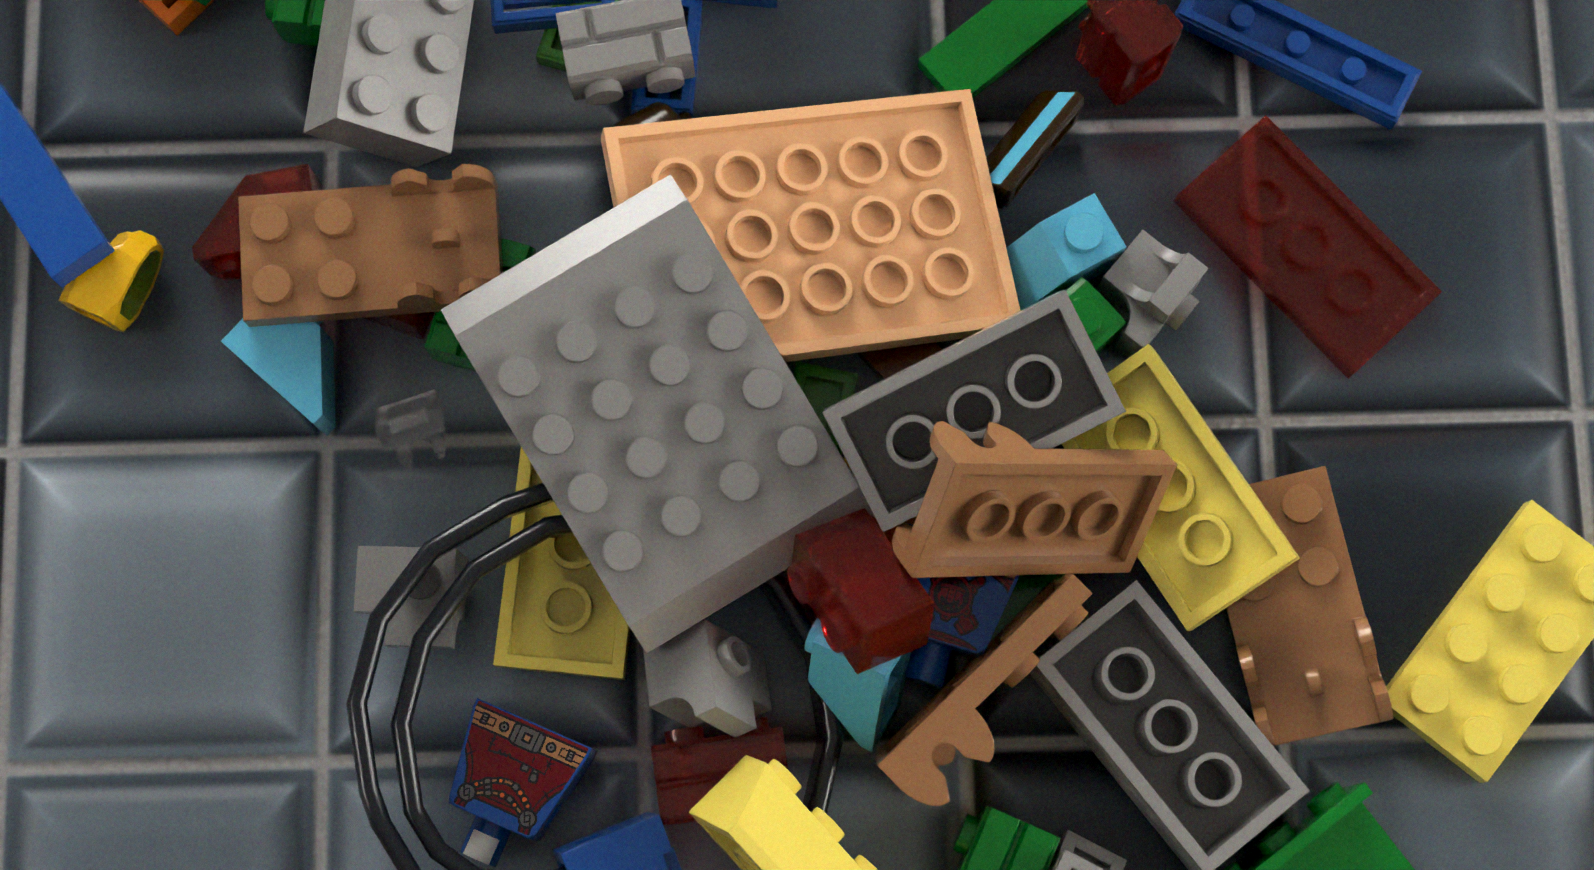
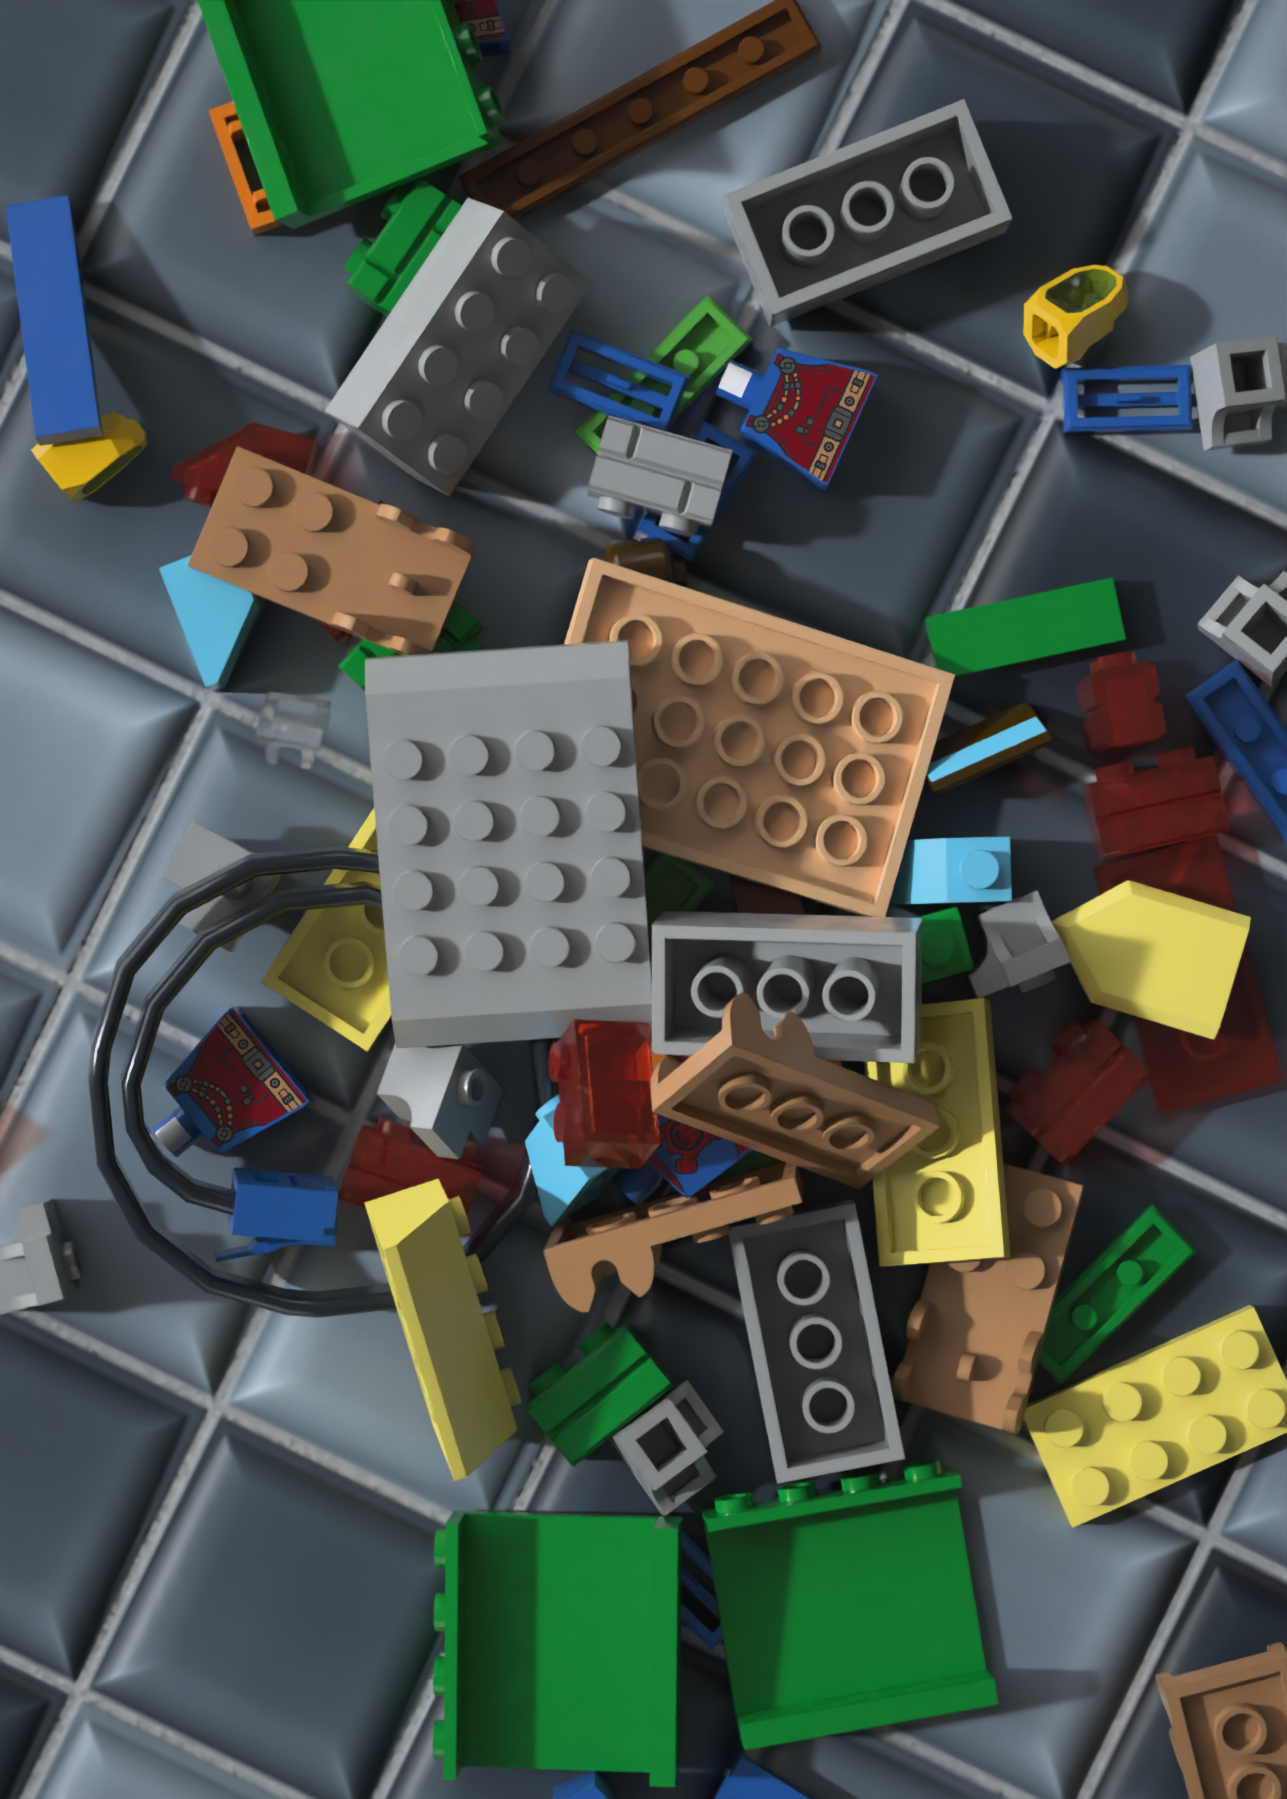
camera: 30 degrees right, 10 degrees up
none -> clear red brick [1004,1019,1153,1166]
none -> green tile [1039,1204,1198,1384]
none -> light yellow tile [1051,880,1251,1040]
none -> clear red brick [1082,747,1230,860]

